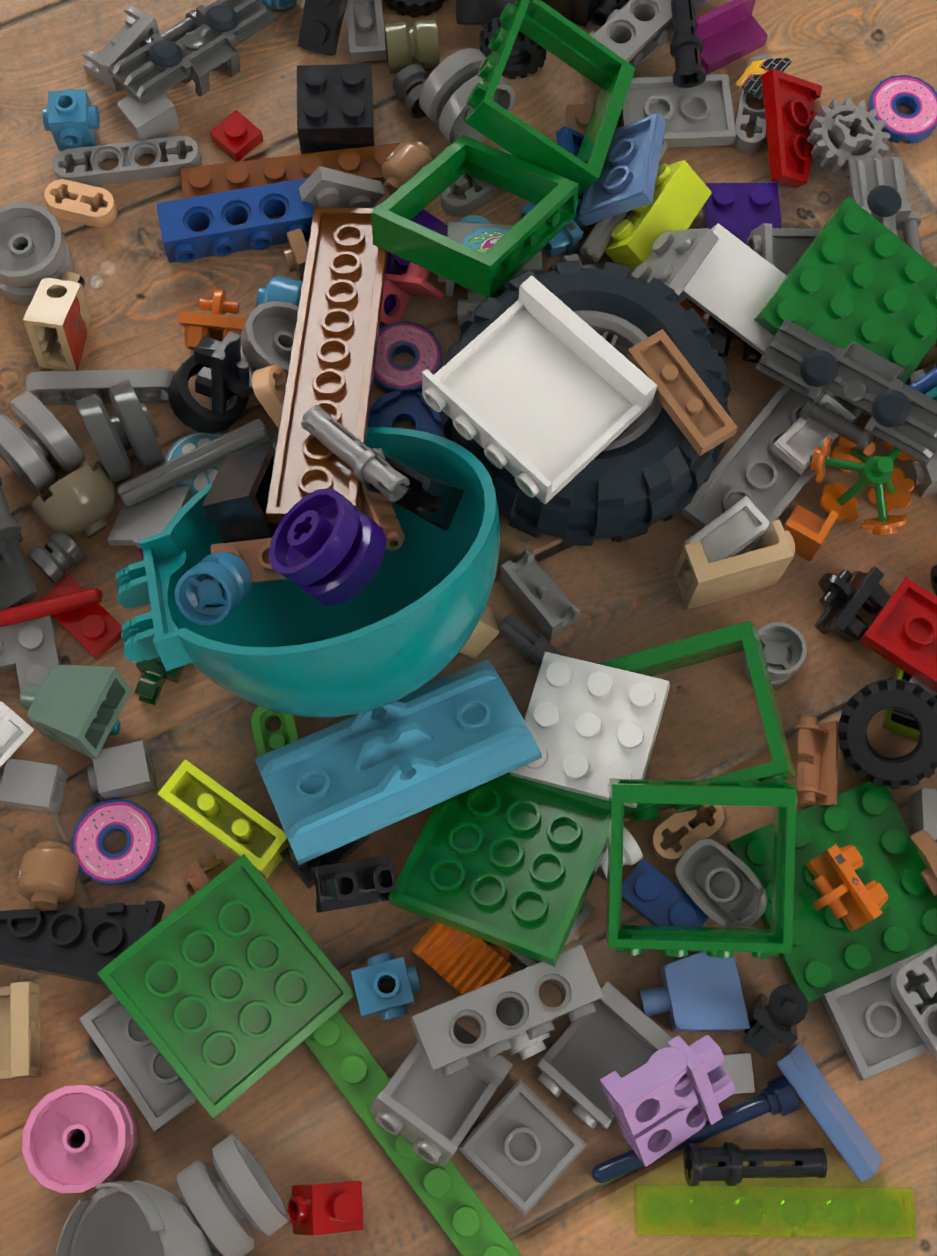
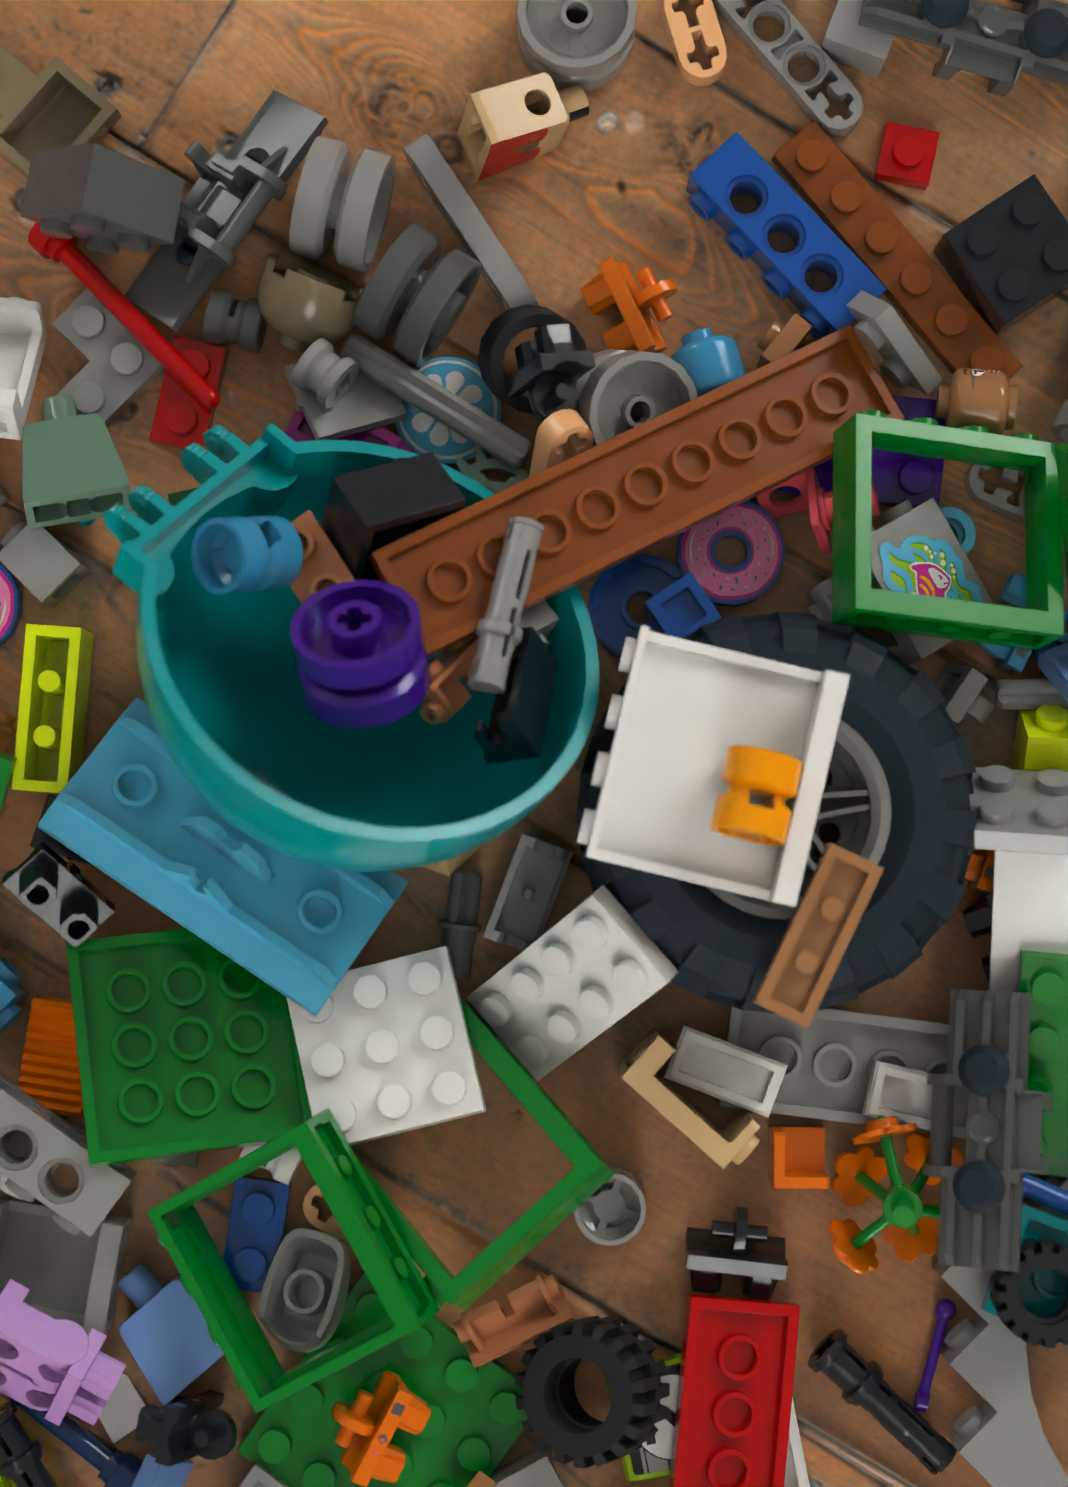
camera: 65 degrees right, 15 degrees up
none -> light grey wheel [291,338,360,409]
none -> white plate [466,885,679,1081]
none -> blue panel [641,572,722,638]
none -> light orange wheel [710,745,803,846]

